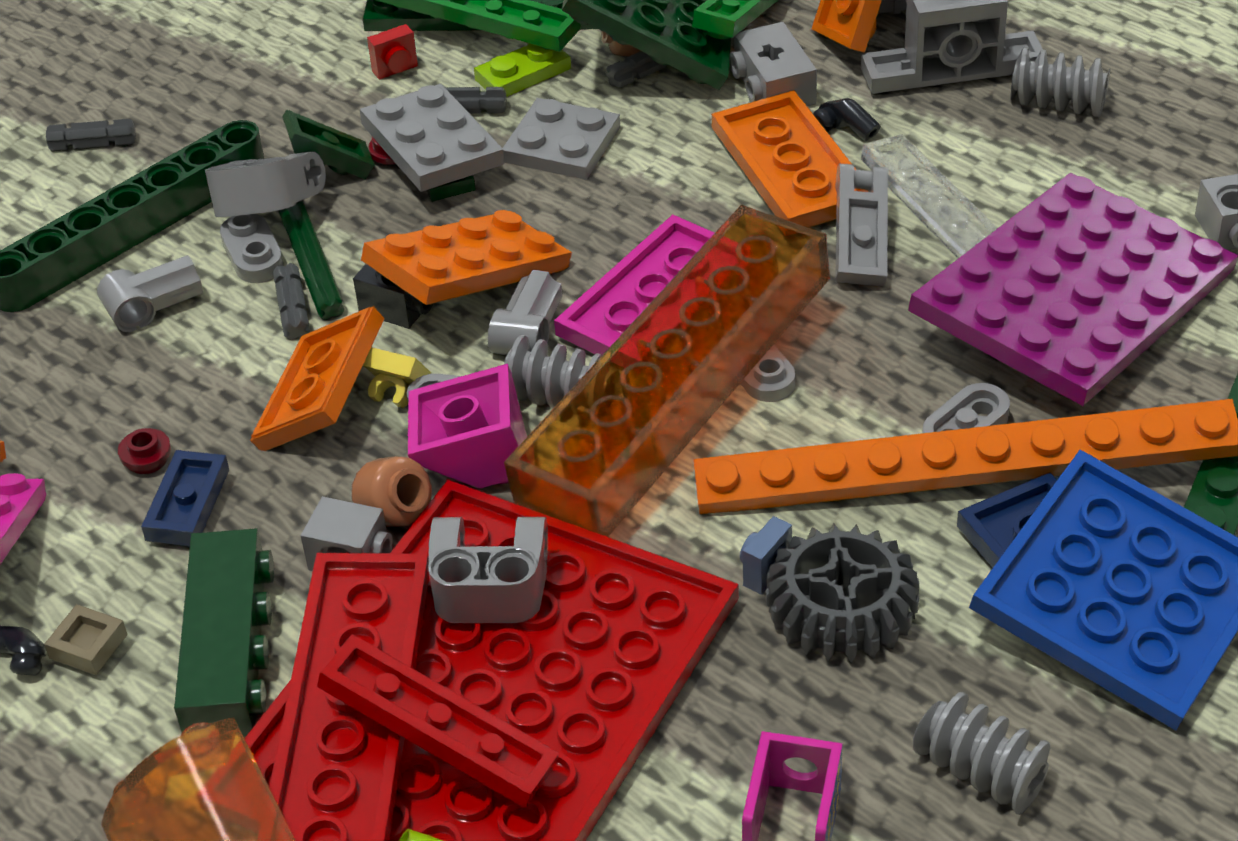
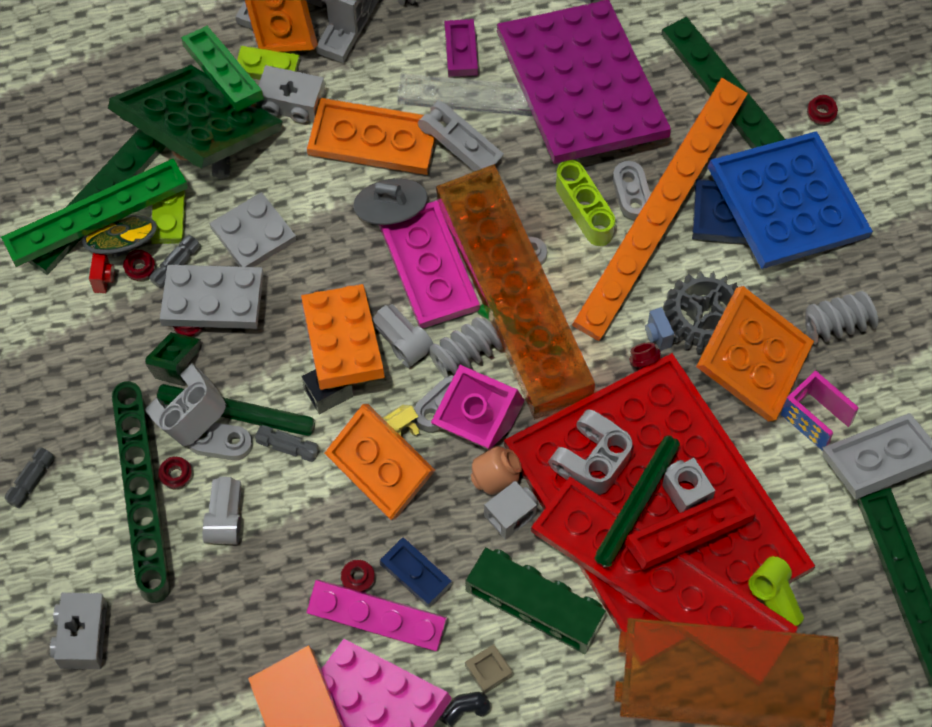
camera: 60 degrees left, 20 degrees up
black arm [813,98,881,142] -> none
none -> shield [82,215,157,258]
none -> dark red plate [123,250,155,281]
none -> dark red plate [158,456,192,489]
none -> lime plate [237,46,300,80]
none -> dark pink plate [306,579,448,651]
none -> dark grey shield [353,178,427,225]
none -> magenta plate [444,19,478,77]
none -> lime beam [555,160,615,246]
none -> dark green axle [594,435,680,567]
none -> dark red plate [629,342,662,369]
none -> light grey brick [662,458,715,513]
none -> orange plate [696,286,814,422]

